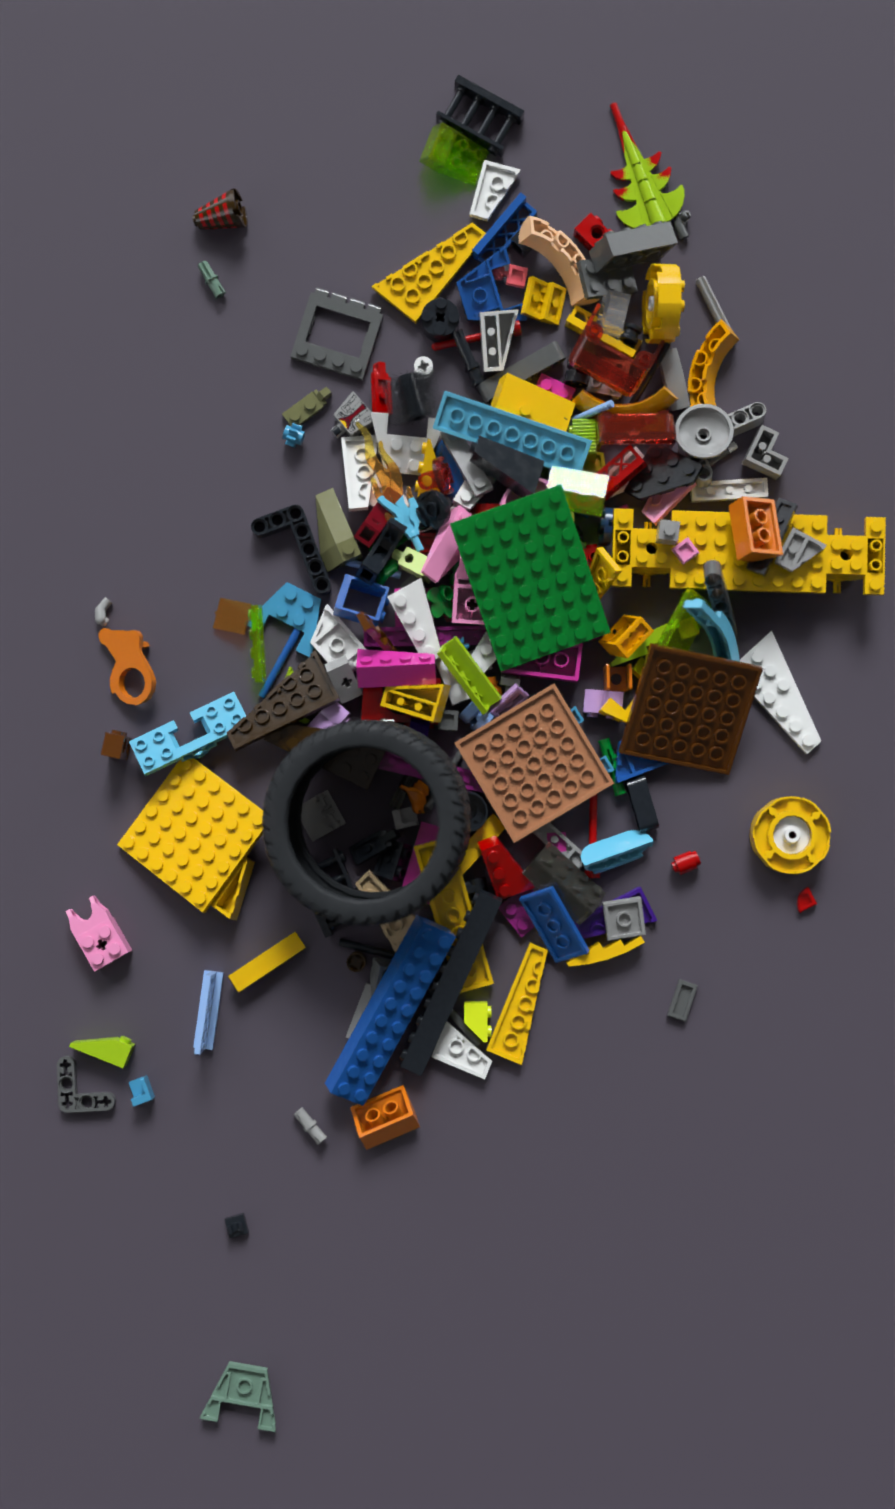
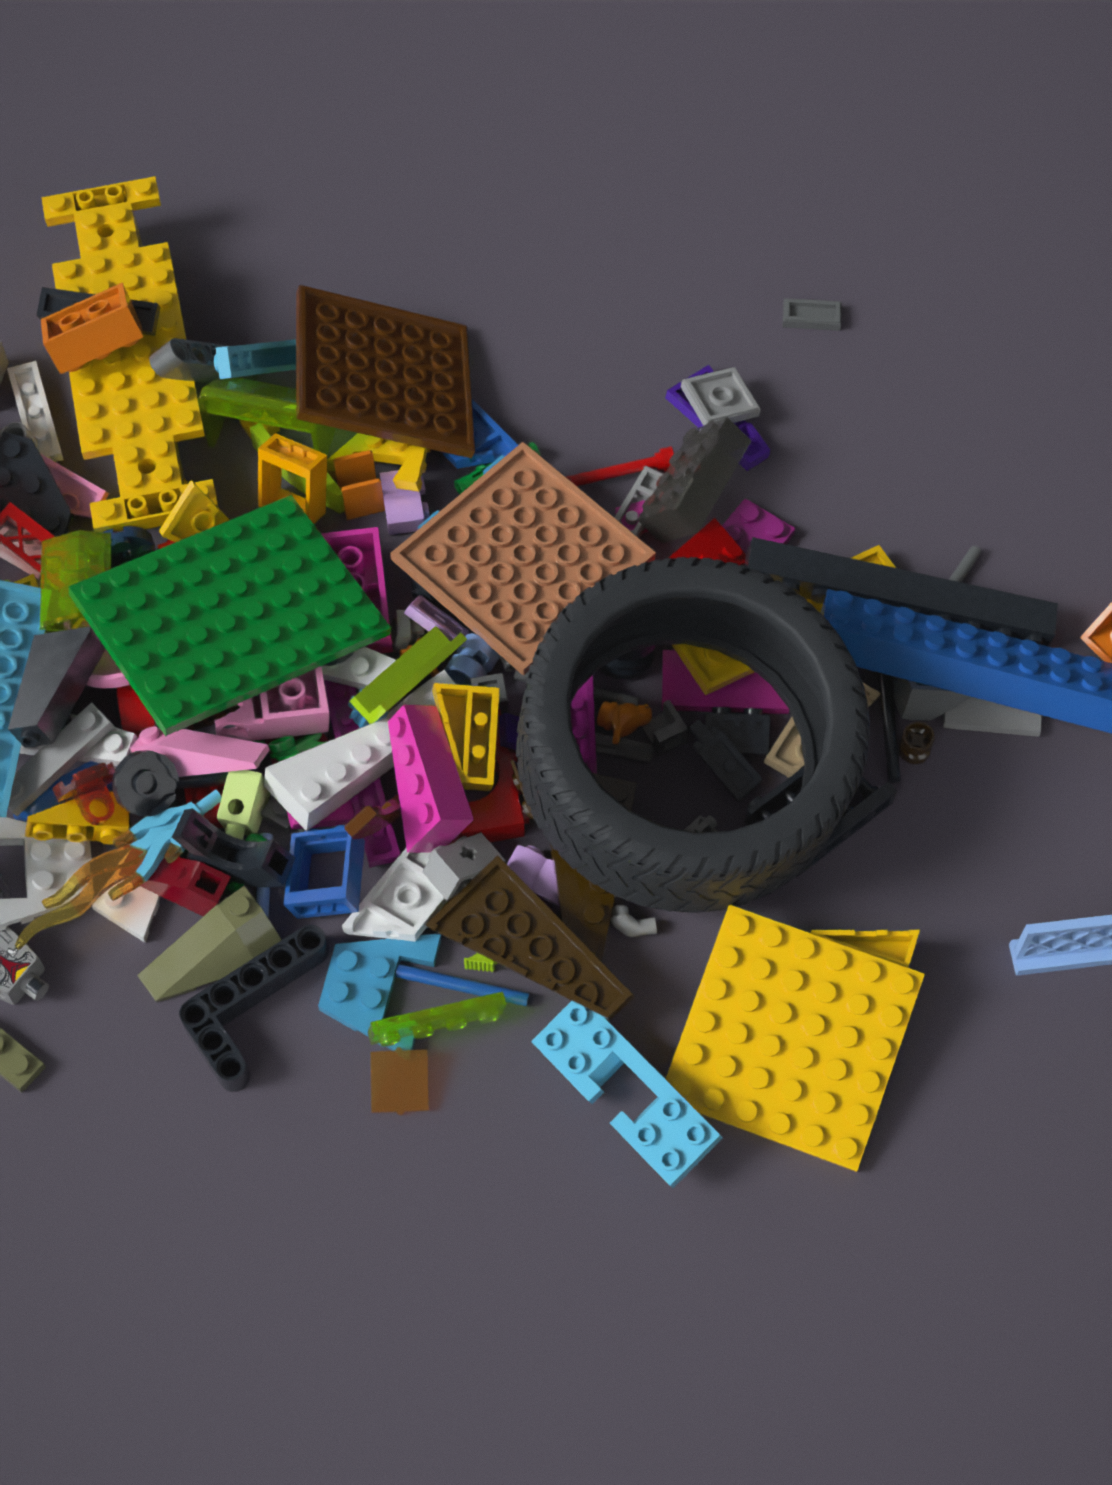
camera: 105 degrees left, 25 degrees down
bright pink brick [66,895,132,972] -> none
light grey arm [95,597,112,626] -> none
orange animal [99,628,156,706] -> none
reddish brown brick [101,730,132,760] -> none
yellow slope [227,932,306,992] -> none
dark azure gear [282,423,305,448] -> none
white wing [341,435,378,511] -> none
white wing [431,1021,492,1079] -> none
neon yellow slope [464,1001,491,1042] -> none
yellow wing [486,942,548,1065] -> none
blue tile [519,886,589,963] -> none
yellow slope [566,936,645,966] -> none
medium azure brick [581,830,654,874] -> none
black beam [625,774,659,833] -> none
light grey brick [655,519,680,545] -> none
bright pink tile [671,537,699,565] -> none
red brick [671,851,701,875] -> none
white wing [740,631,821,754] -> none
yellow piece [750,796,831,874] -> none
light grey wing [774,528,827,572] -> none
red tile [797,887,817,913] -> none

